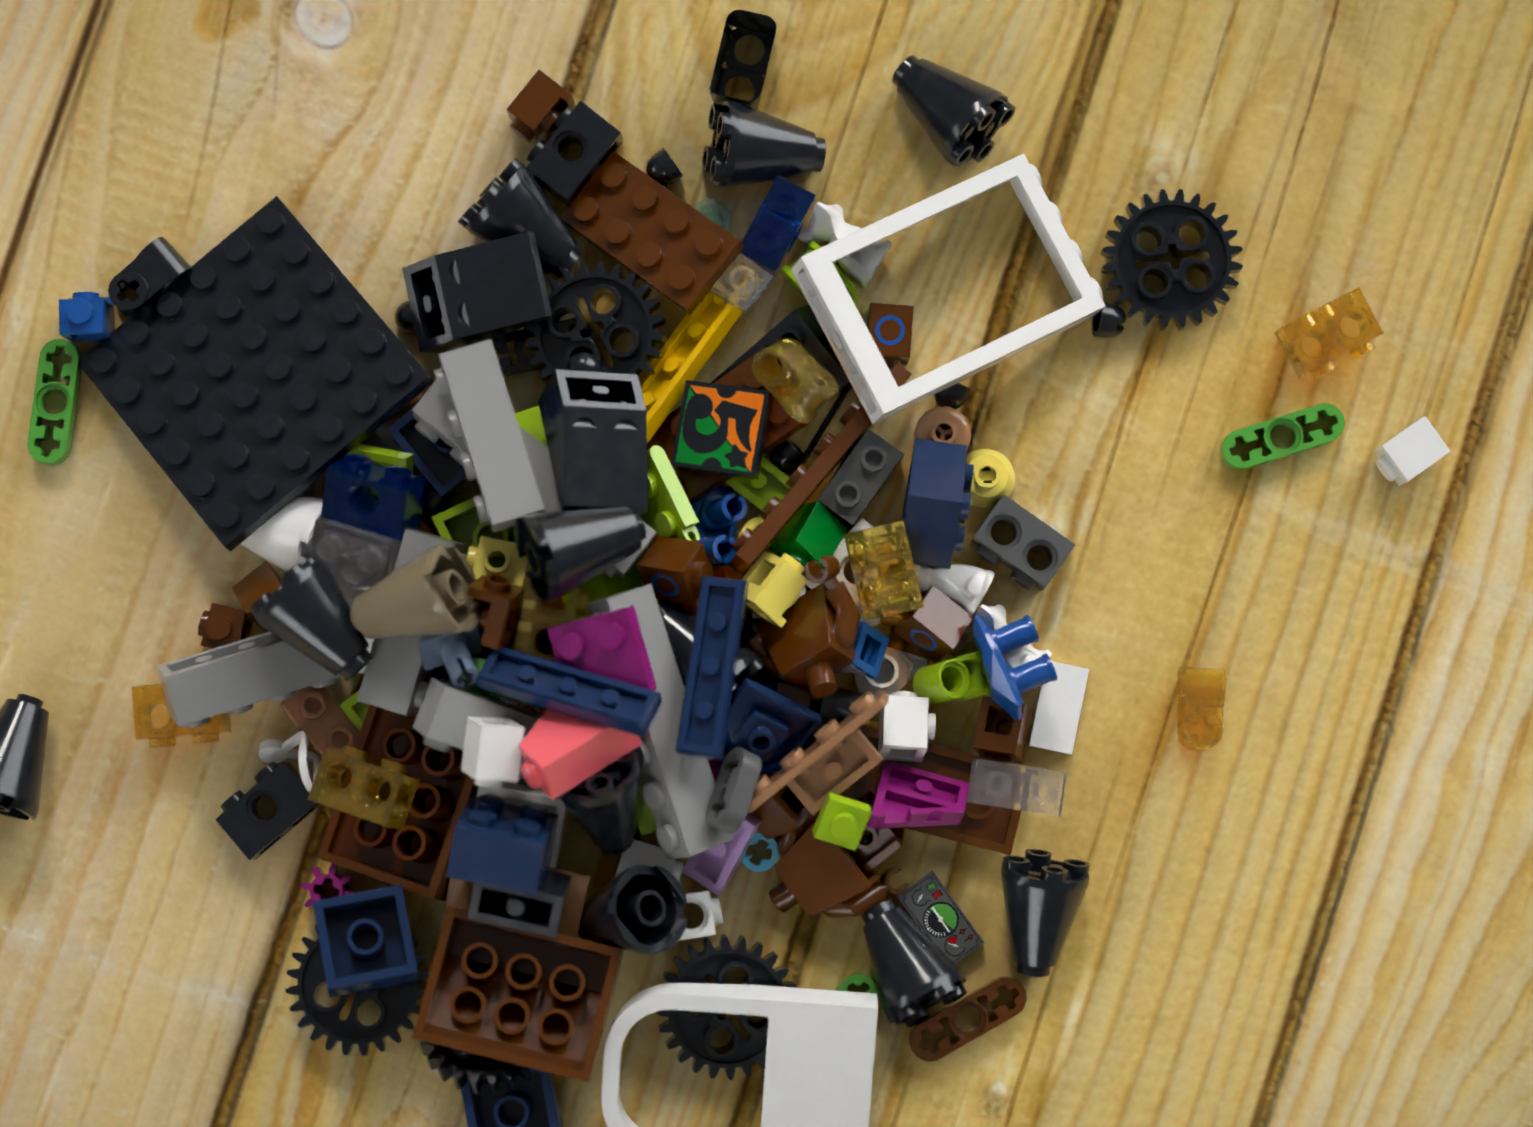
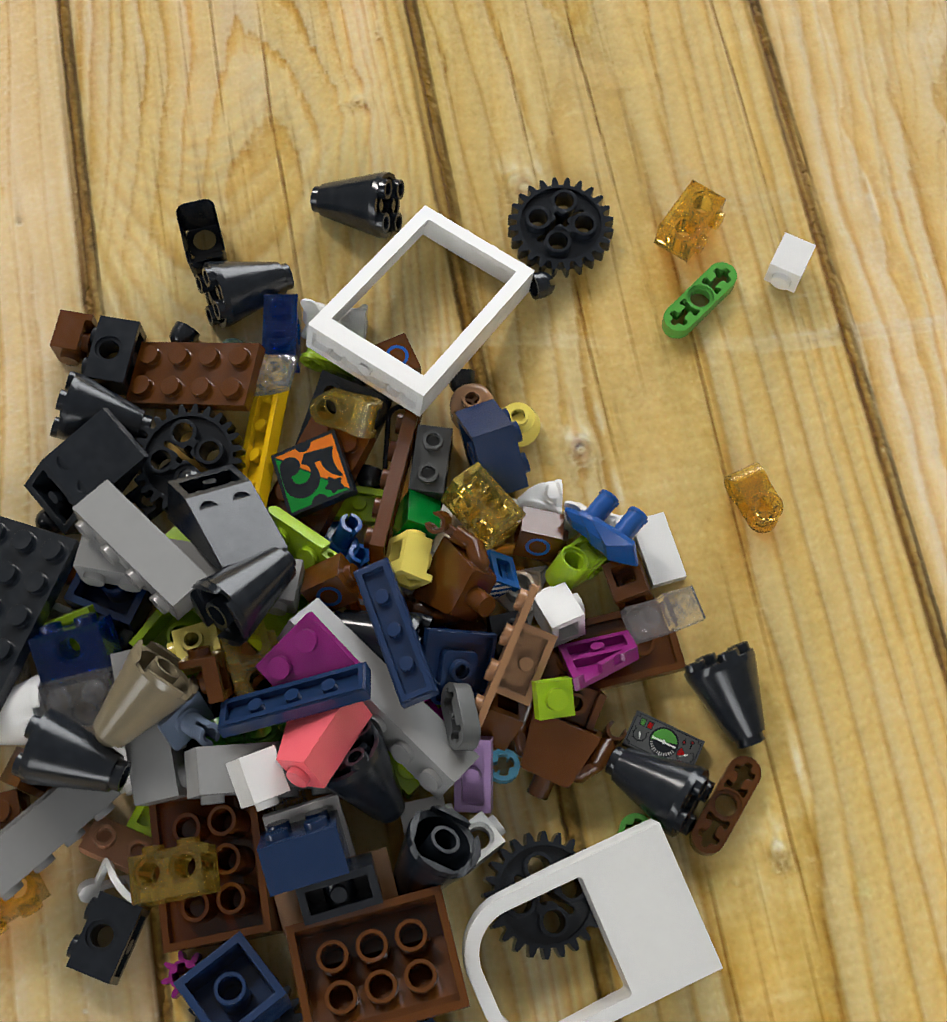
camera: 30 degrees left, 15 degrees down
dark grey brick [971,494,1075,591] -> none

